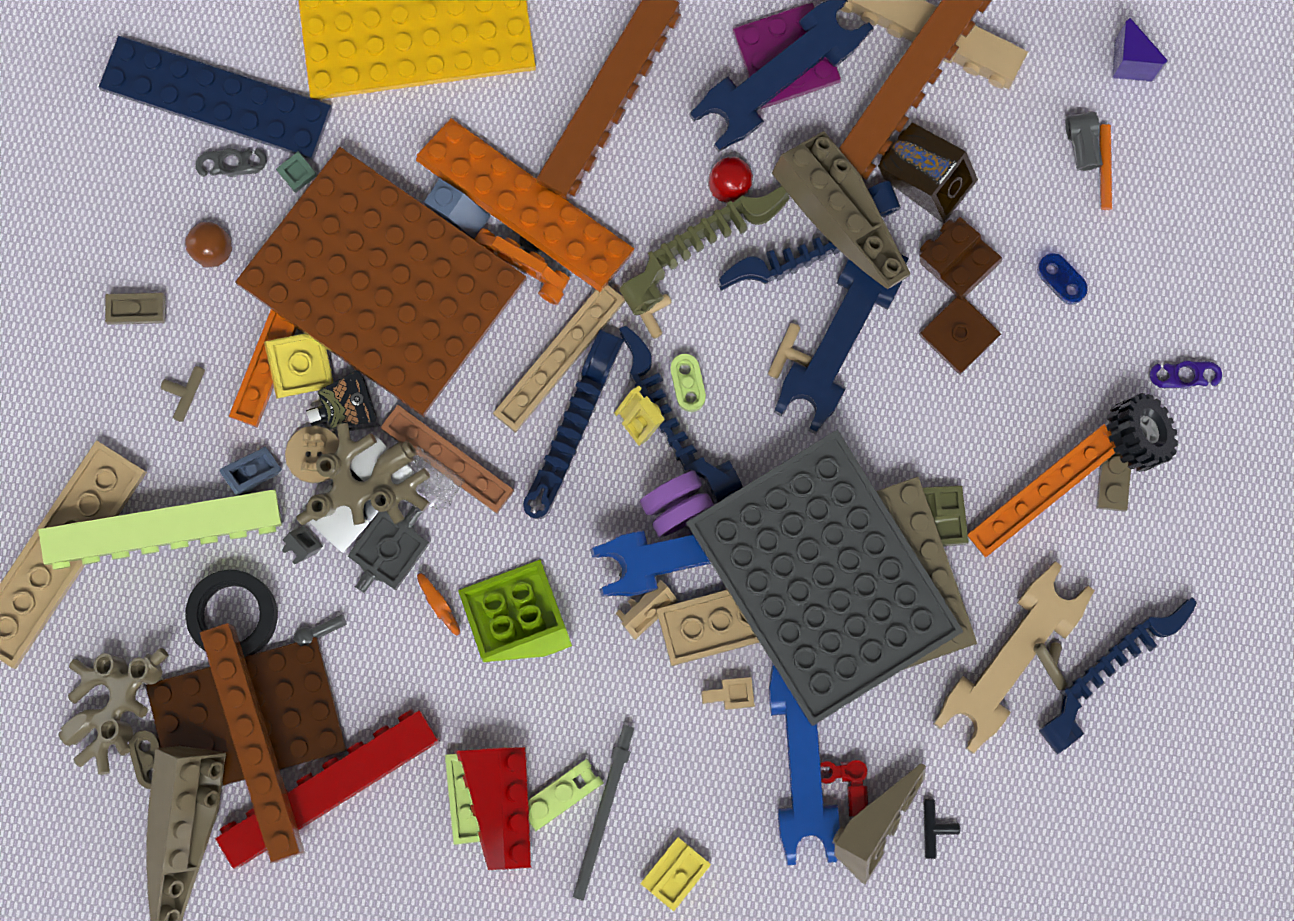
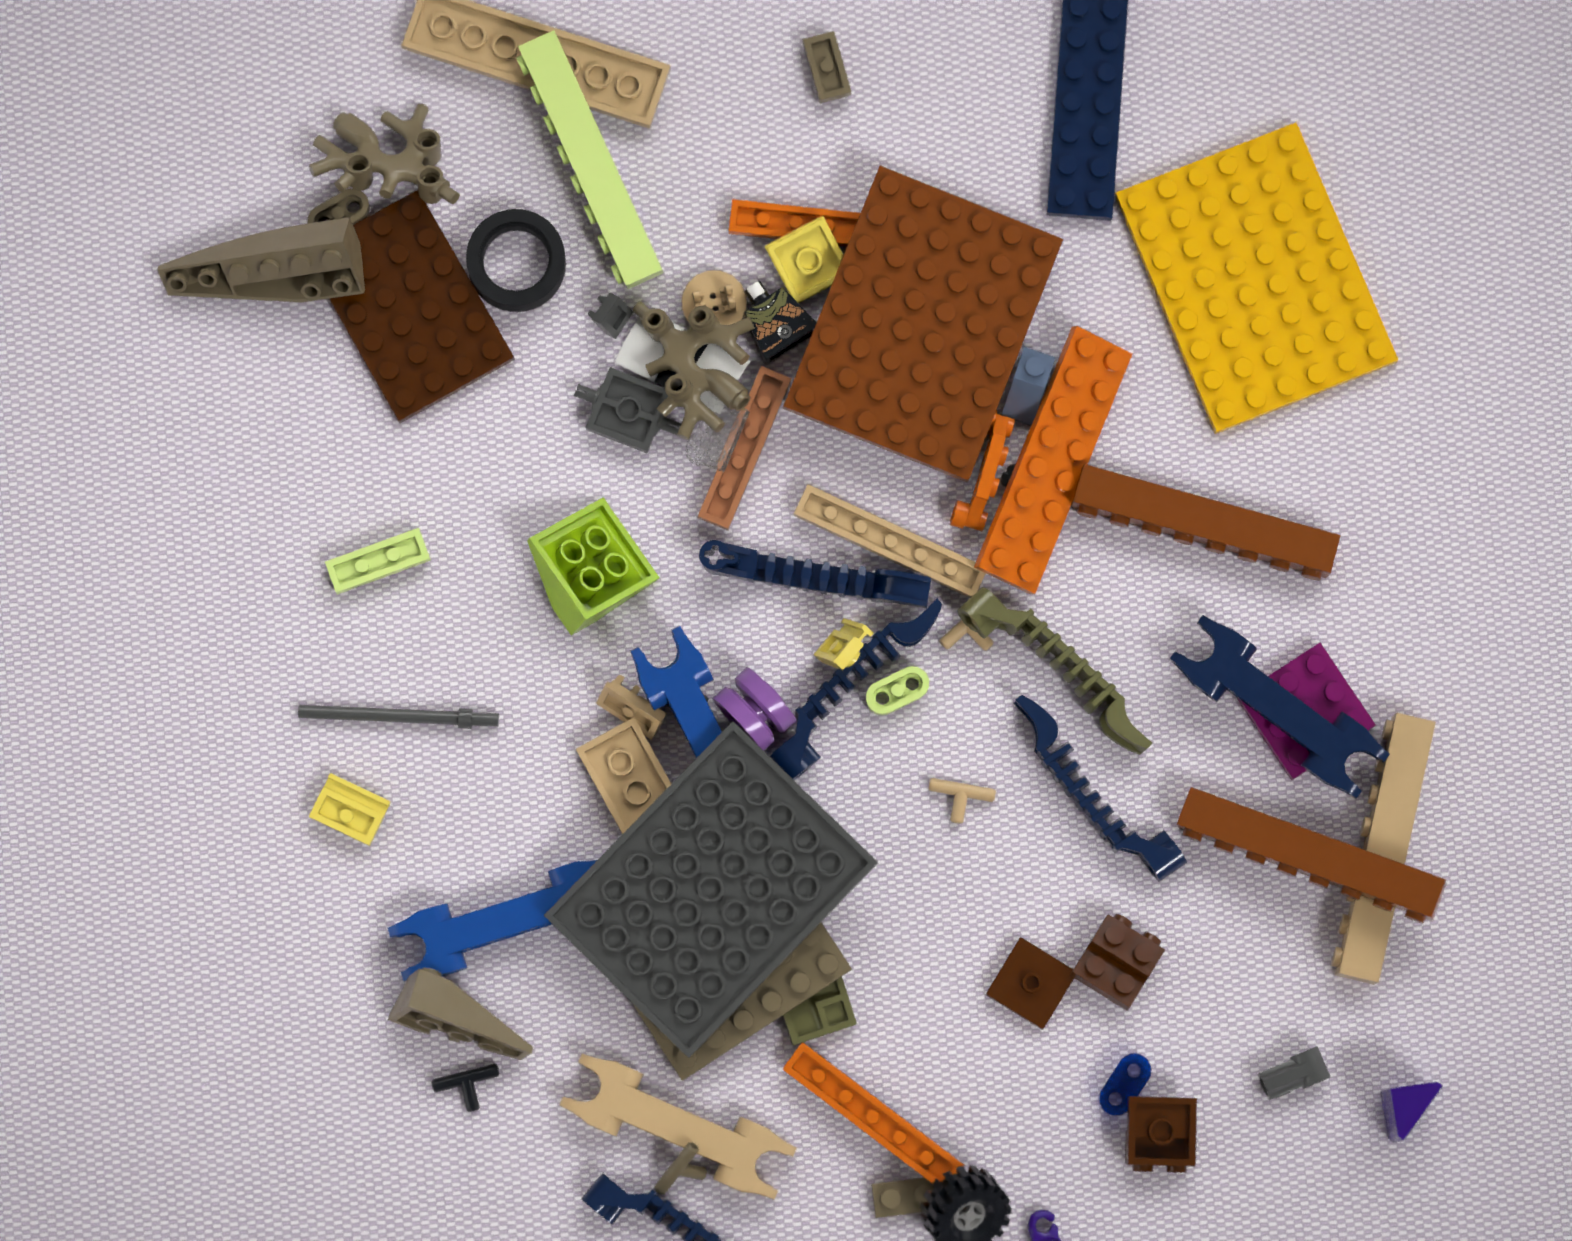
camera: 70 degrees right, 0 degrees up
dark tan piece [160,366,205,422] -> none
dark orange hair [185,222,232,268] -> none
dark grey piece [195,148,267,177] -> none
dark orange brick [200,623,305,863] -> none
red brick [215,709,441,869] -> none
sand blue slope [219,446,282,495] -> none
sand green plate [276,151,318,193] -> none
dark grey bar [293,614,347,646] -> none
orange piece [417,573,460,636] -> none
red wedge [456,747,531,870] -> none
yellowish green plate [528,759,604,831] -> none
tan plate [701,677,755,710] -> none
red hair [708,156,753,202] -> none
dark tan wedge [772,131,911,289] -> none
dark blue piece [774,255,909,435] -> none
red bar [820,760,869,817] -> none
dark brown slope [878,122,978,223] -> none
orange bar [1100,124,1112,210] -> none
none -> reddish brown plate [1125,1096,1197,1173]

